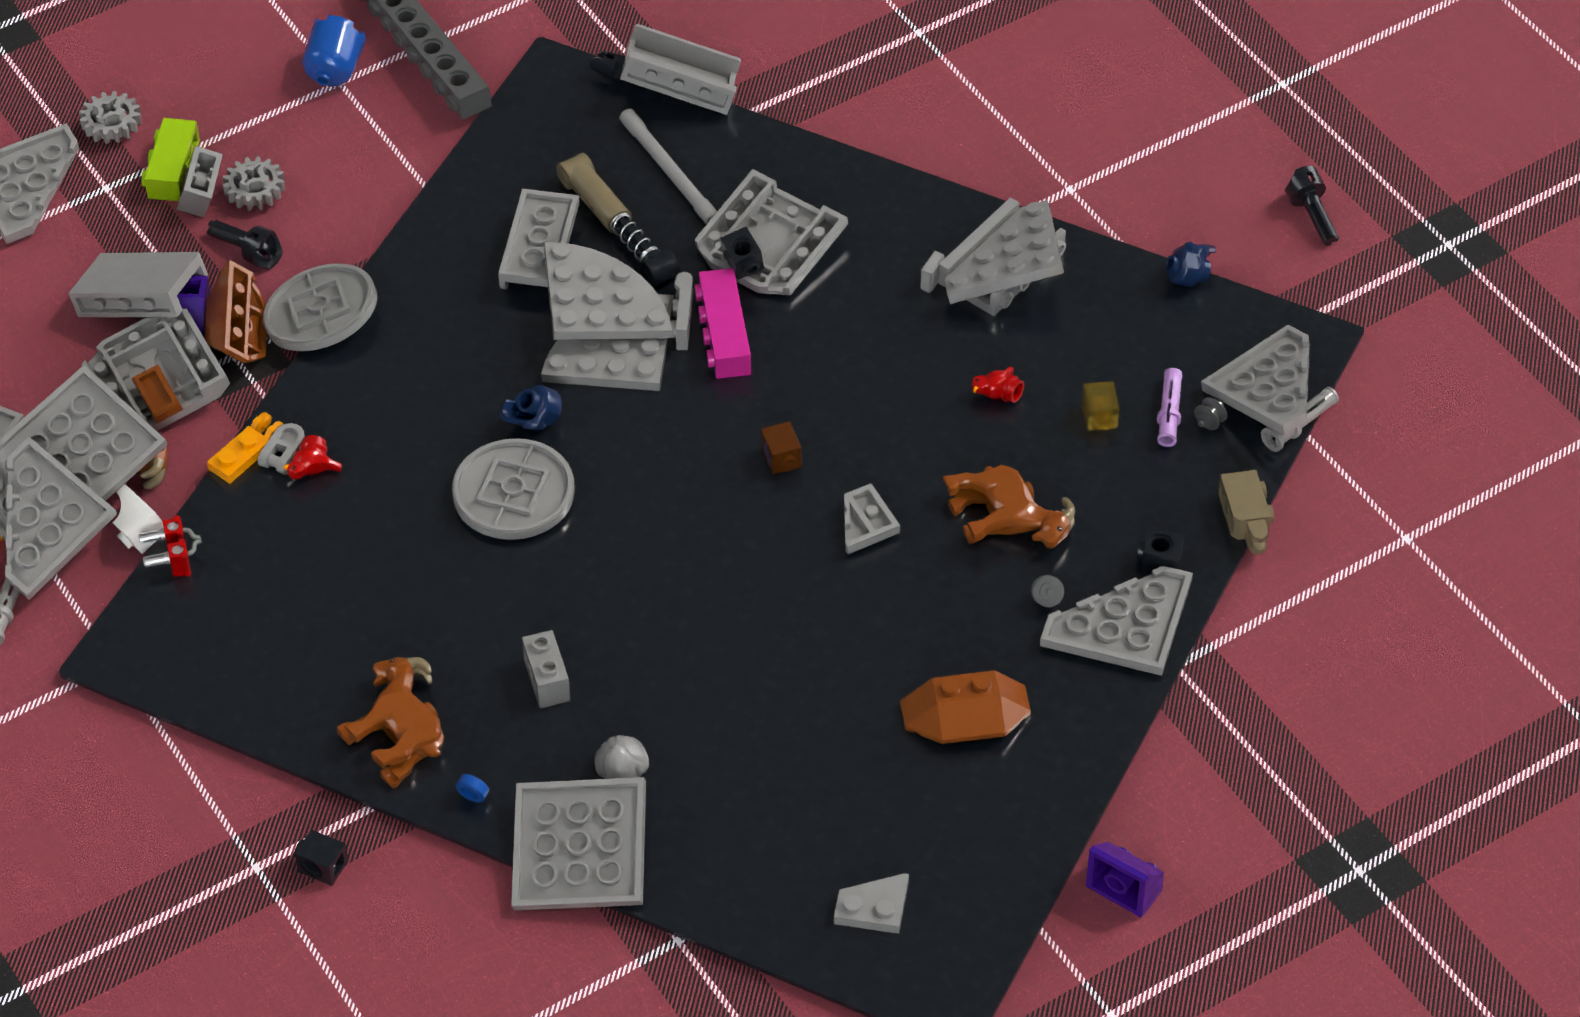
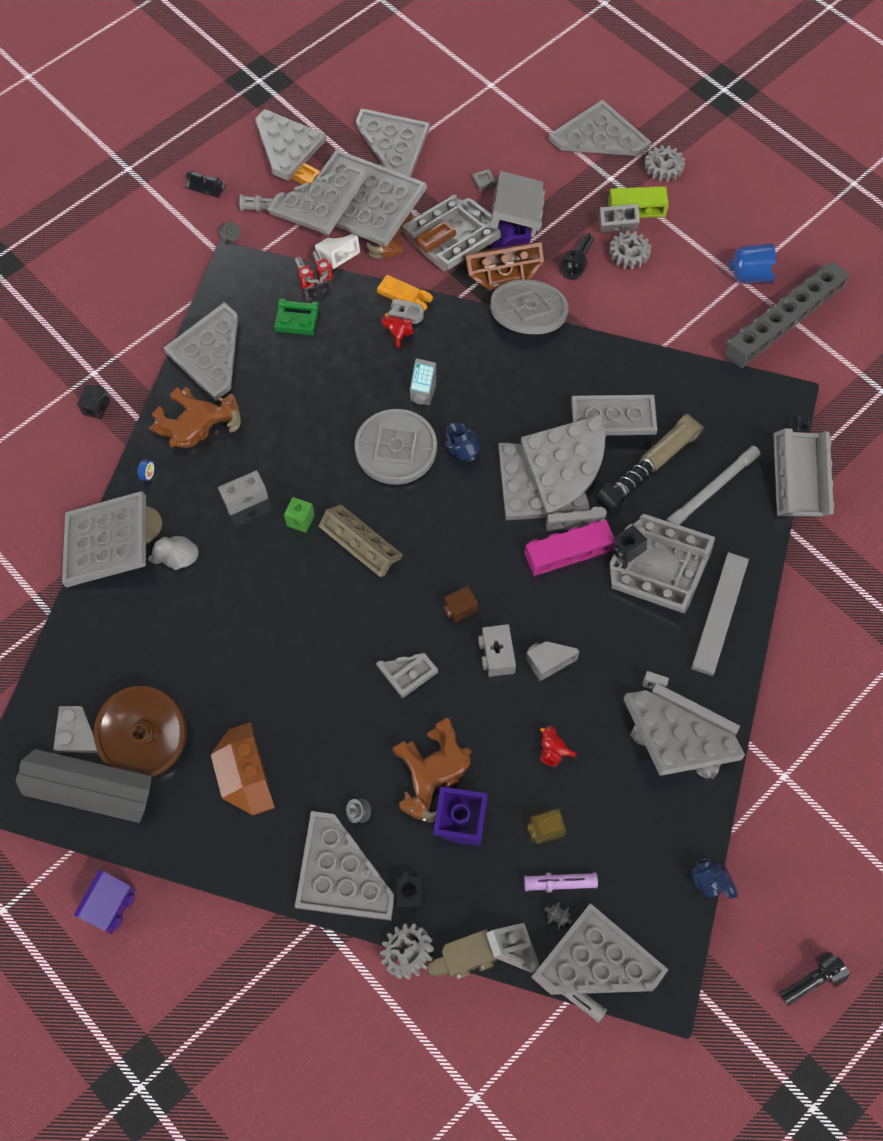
camera: 80 degrees right, 15 degrees up
none -> dark grey piece [16,749,152,823]
none -> reddish brown dish [94,686,187,777]
none -> light grey plate [164,302,238,401]
none -> dark grey wheel [219,222,241,242]
none -> green plate [274,298,319,335]
none -> bright green brick [284,497,315,533]
none -> dark tan fence [319,505,403,577]
none -> light grey gear [380,923,434,980]
none -> slope [410,358,436,405]
none -> dark purple slope [433,787,488,847]
none -> light grey tile [472,169,496,192]
none -> light grey brick [478,624,516,677]
none -> light grey wing [486,923,540,973]
none -> light grey slope [526,641,579,681]
none -> light grey tile [691,552,749,676]

